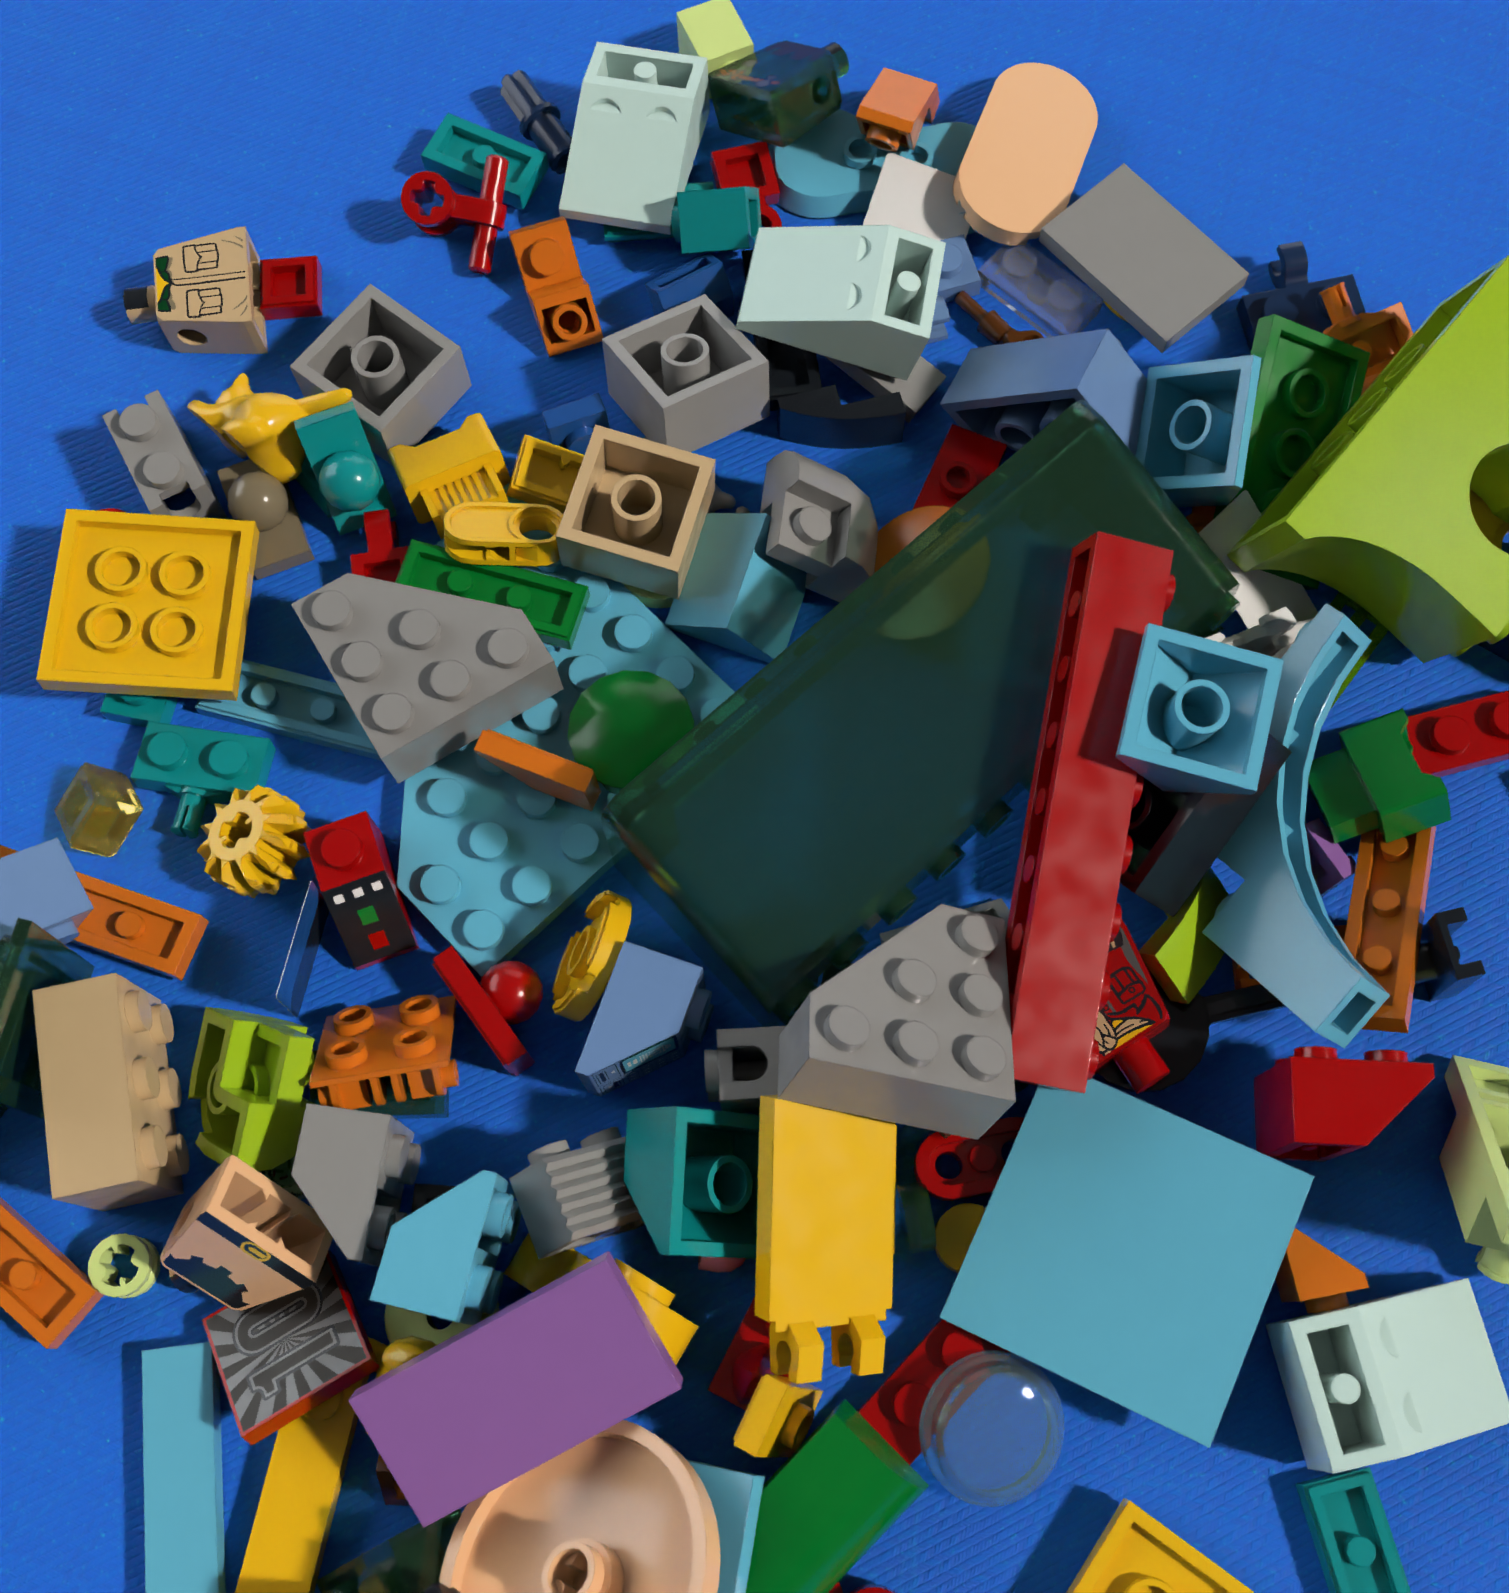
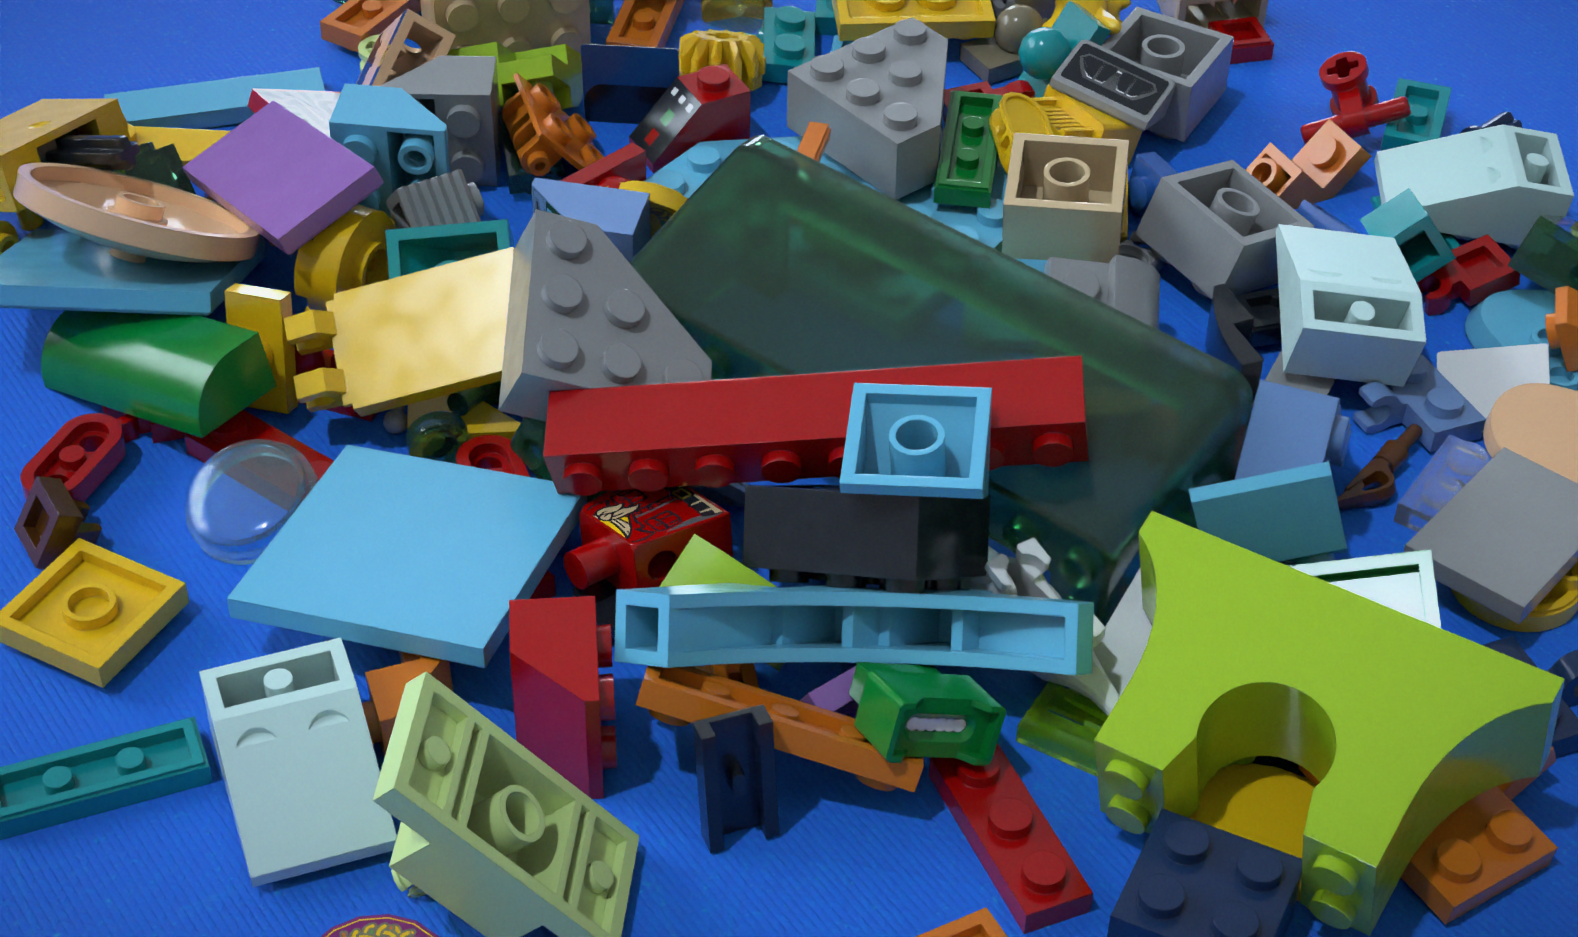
camera: 80 degrees right, 30 degrees down
none -> slope [1049,39,1176,131]

